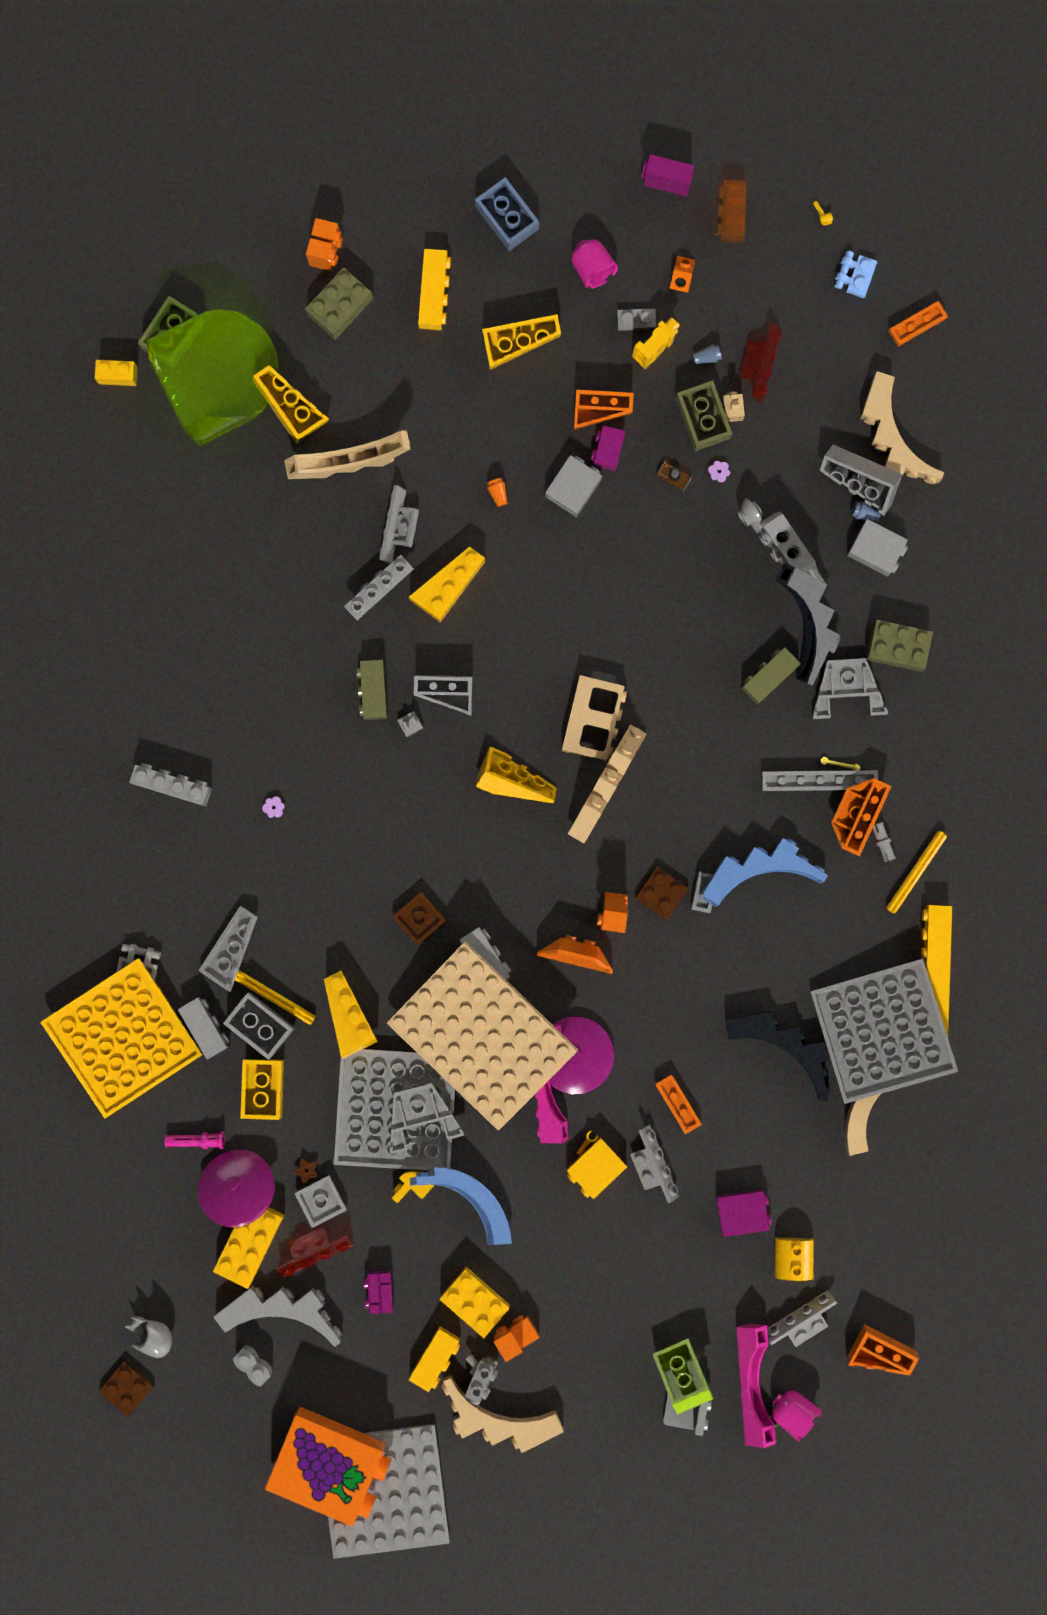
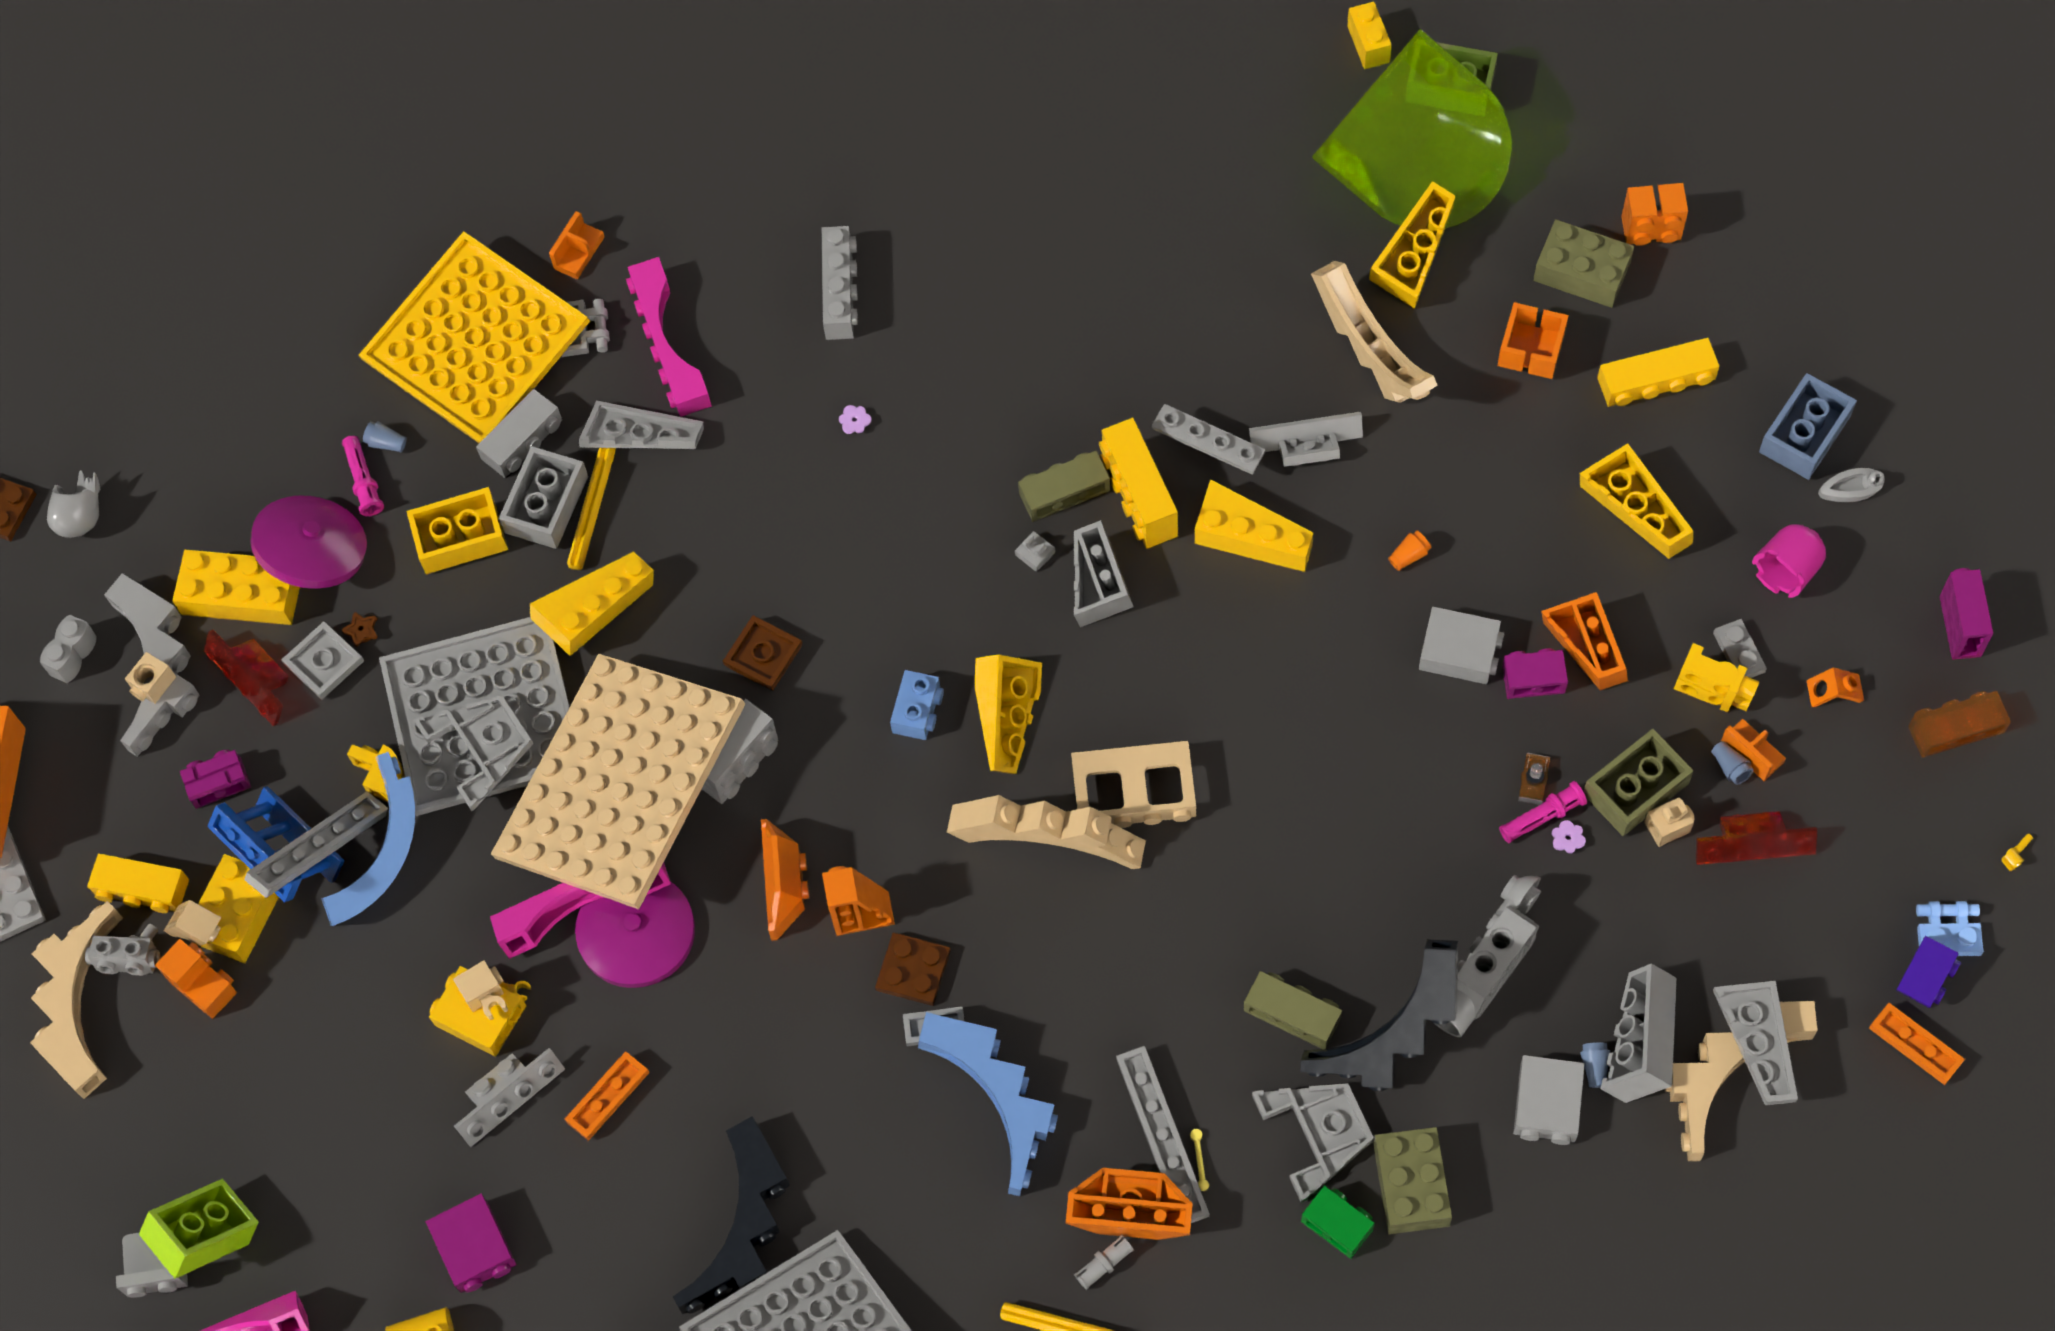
camera: 75 degrees right, 20 degrees down
none -> tan brick [125,652,176,704]
none -> tan arch [164,900,221,946]
none -> blue fence [207,786,345,903]
none -> light grey plate [244,791,389,898]
none -> sand blue cone [363,421,407,453]
none -> tan brick [453,960,508,1020]
none -> orange panel [549,211,605,280]
none -> dark pink arch [626,257,712,417]
none -> medium blue brick [890,670,944,740]
none -> yellow brick [1099,418,1178,549]
none -> green brick [1301,1186,1374,1259]
none -> orange piece [1497,302,1569,379]
none -> dark pink pin [1499,781,1587,844]
none -> light grey wing [1713,981,1798,1105]
none -> orange panel [1721,719,1786,781]
none -> light grey arm [1818,468,1885,502]
none -> dark purple brick [1896,936,1961,1008]

